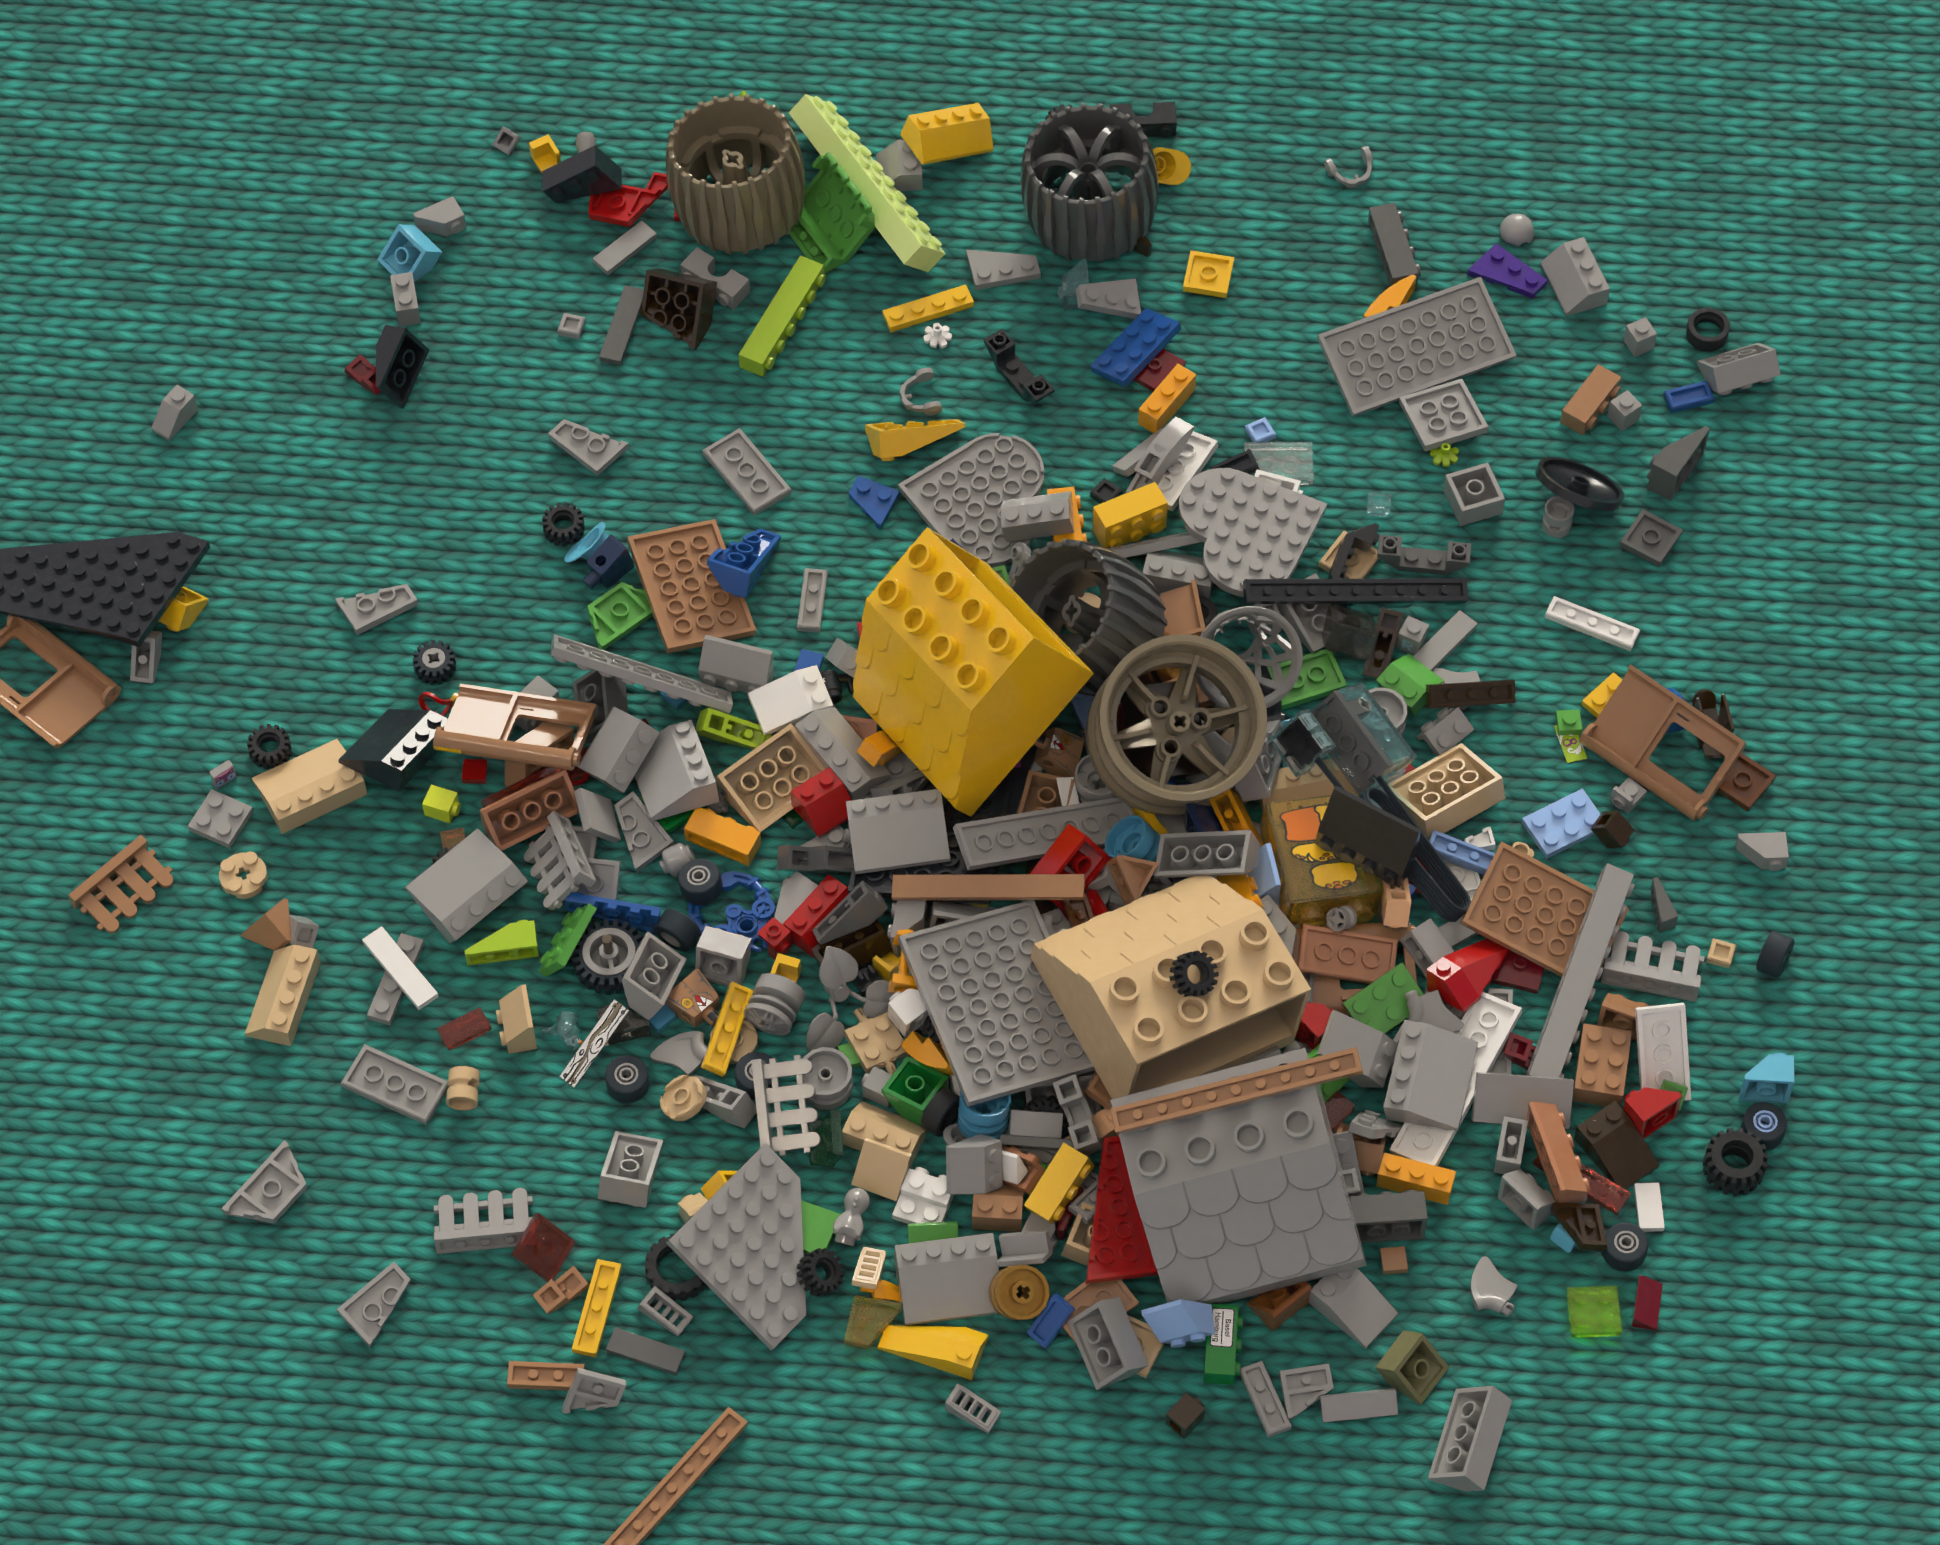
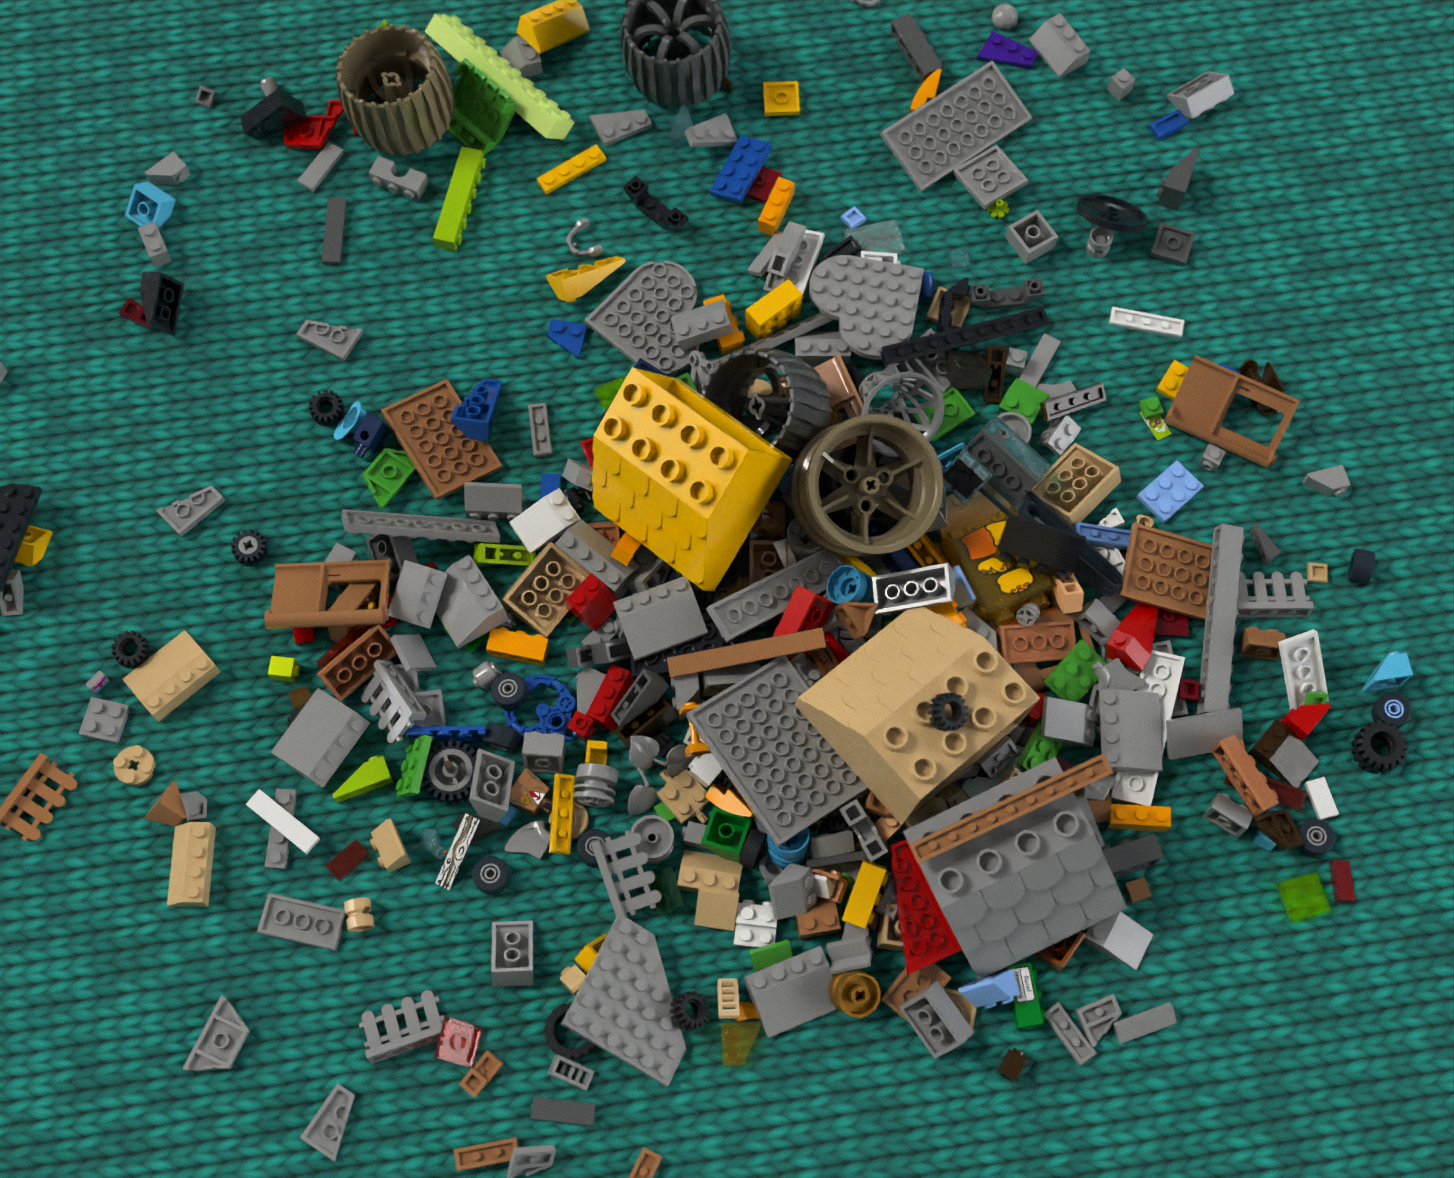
camera: 15 degrees left, 10 degrees up
black slope [338,709,448,791] -> none
red piece [418,692,458,717] -> none
yellow panel [529,134,561,173] -> none
light grey tile [557,313,586,339] -> none
yellow plate [572,1259,622,1358] -> none
light grey wing [614,792,675,873] -> none
dark brown wedge [640,268,717,350] -> none
tan tile [660,1075,707,1121] -> none
light grey slope [695,1075,757,1128] -> none
light grey tile [702,428,792,516] -> none
bright green tile [801,1200,840,1254] -> none
light grey animal [833,1188,870,1246] -> none
yellow panel [872,952,900,982] -> none
yellow wedge [878,1325,989,1380] -> none
white plant [923,323,952,349] -> none
light grey slope [945,1383,1001,1434] -> none
blue tile [1027,1293,1075,1349] -> none
black tile [1090,478,1122,504] -> none
yellow piece [1153,147,1191,185] -> none
olive slope [1375,1330,1449,1405] -> none
light grey slope [1428,1386,1512,1492] -> none
light grey arm [1470,1256,1518,1316] -> none
light grey brick [1494,1116,1528,1174] -> none
medium nougat brick [1560,364,1622,435] -> none
medium nougat brick [1572,1024,1632,1107] -> none
dark brown brick [1591,810,1634,848] -> none
light grey brick [1607,390,1642,431] -> none
black tyre [1686,307,1730,352] -> none
reddish brown plate [1717,753,1776,812] -> none
none -> blue cone [920,272,934,300]

